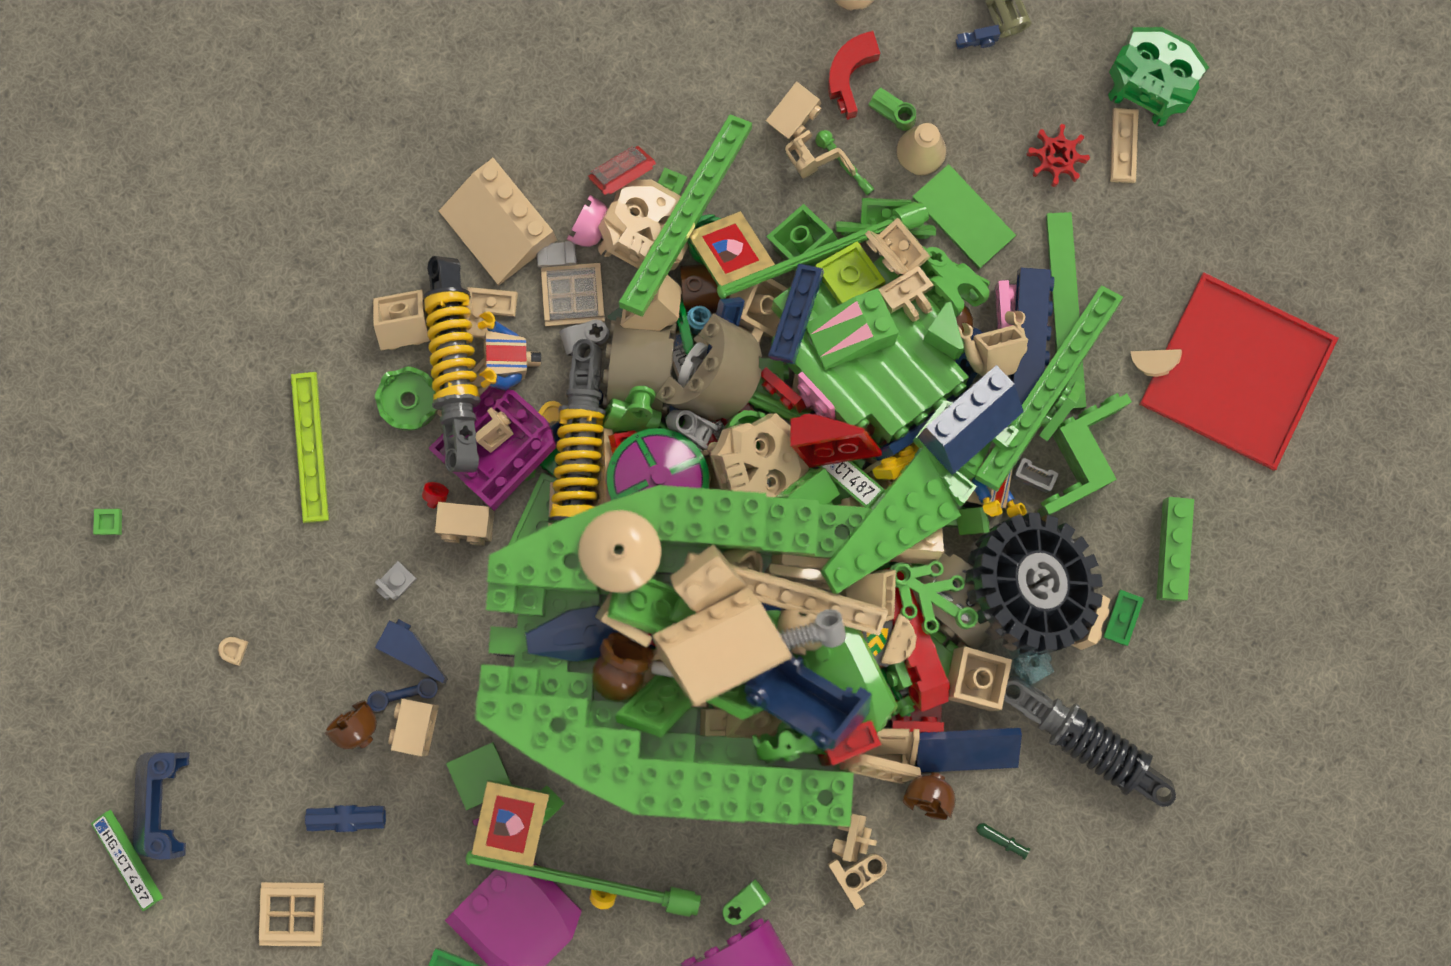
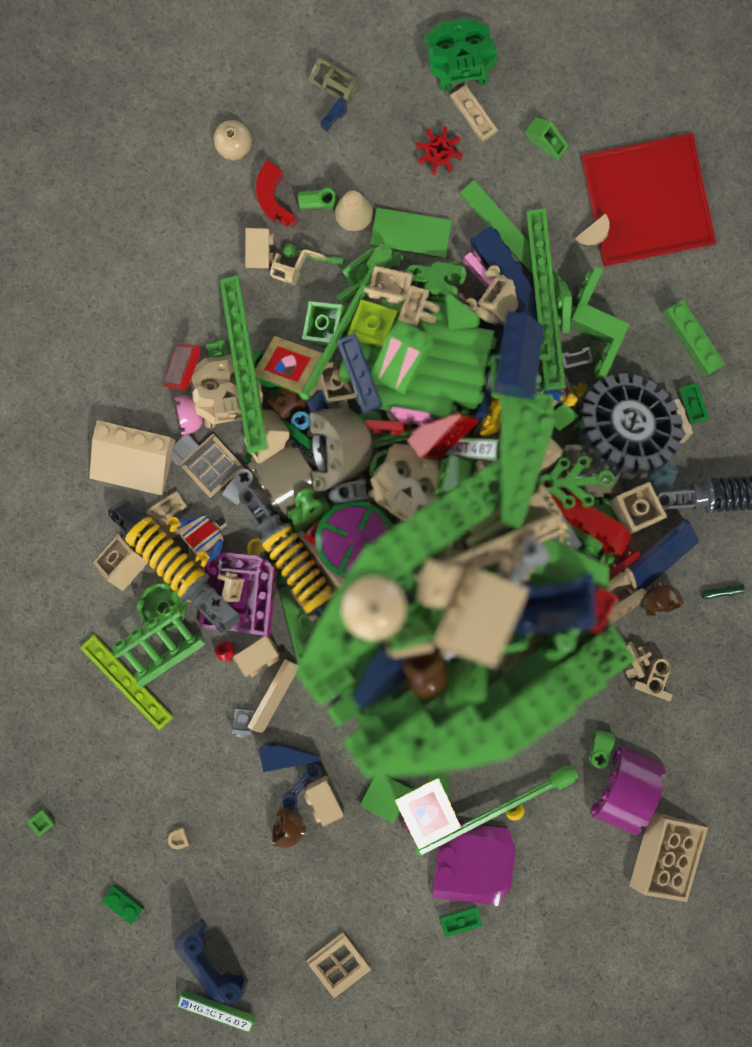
camera: 35 degrees left, 5 degrees up
dark blue piece [305,805,386,832] -> none
tan tile [880,614,916,665] -> none
none -> green plate [101,885,144,925]
none -> bright green fence [112,604,205,688]
none -> tan tile [248,659,298,733]
none -> bright green slope [524,117,569,161]

